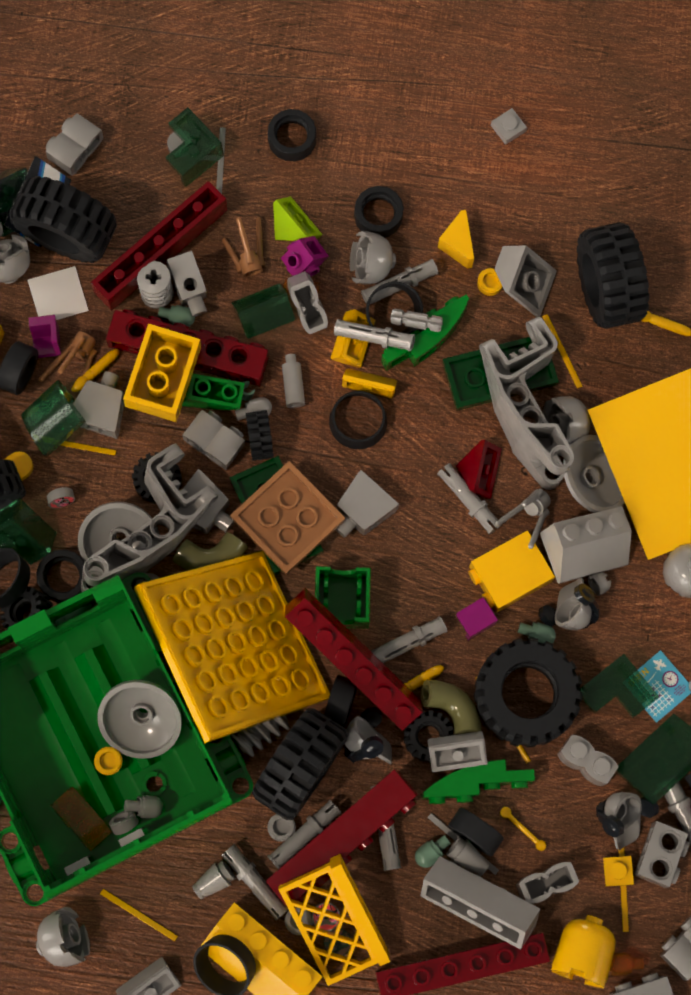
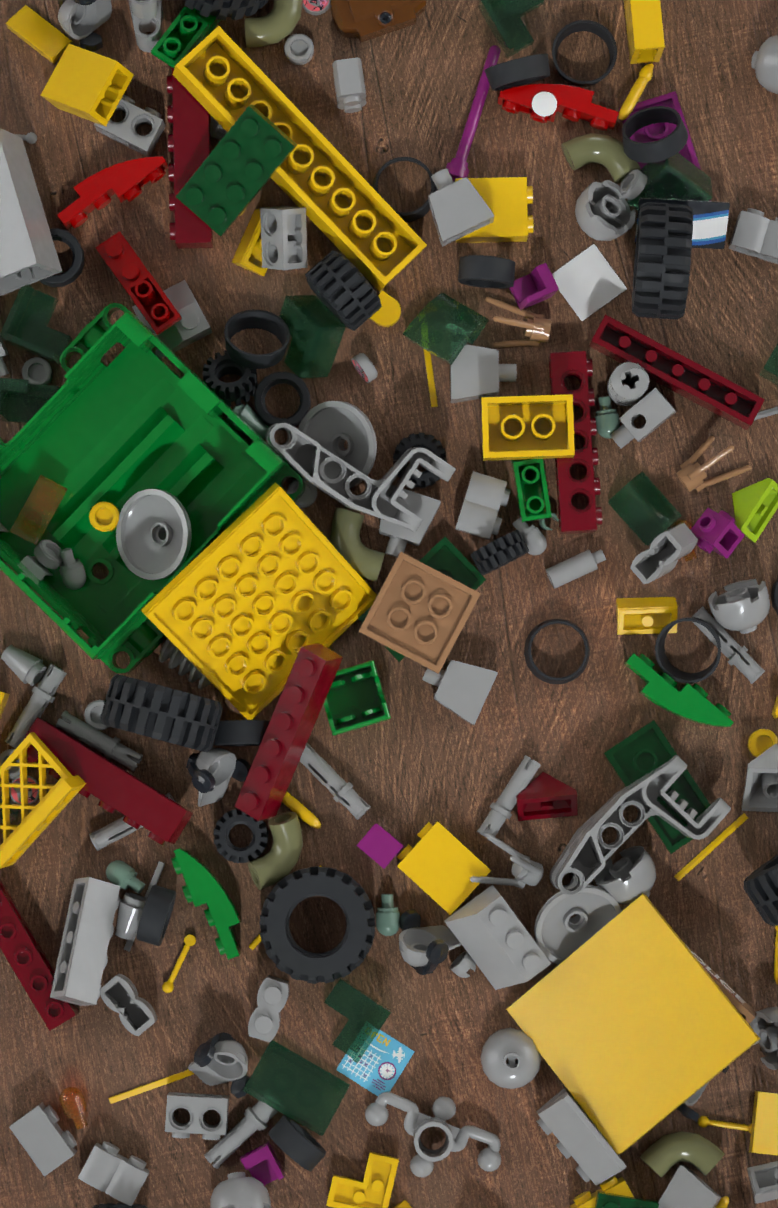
camera: 75 degrees right, 10 degrees up
yellow piece [71,348,120,392] -> none
light grey pin [334,319,415,351] -> none
yellow slope [342,368,397,399] -> none
light grey axle [390,308,443,332] -> none
light grey slope [427,731,488,772] -> none
yellow cylinder [551,915,616,989] -> none
yellow plate [603,856,634,887] -> none

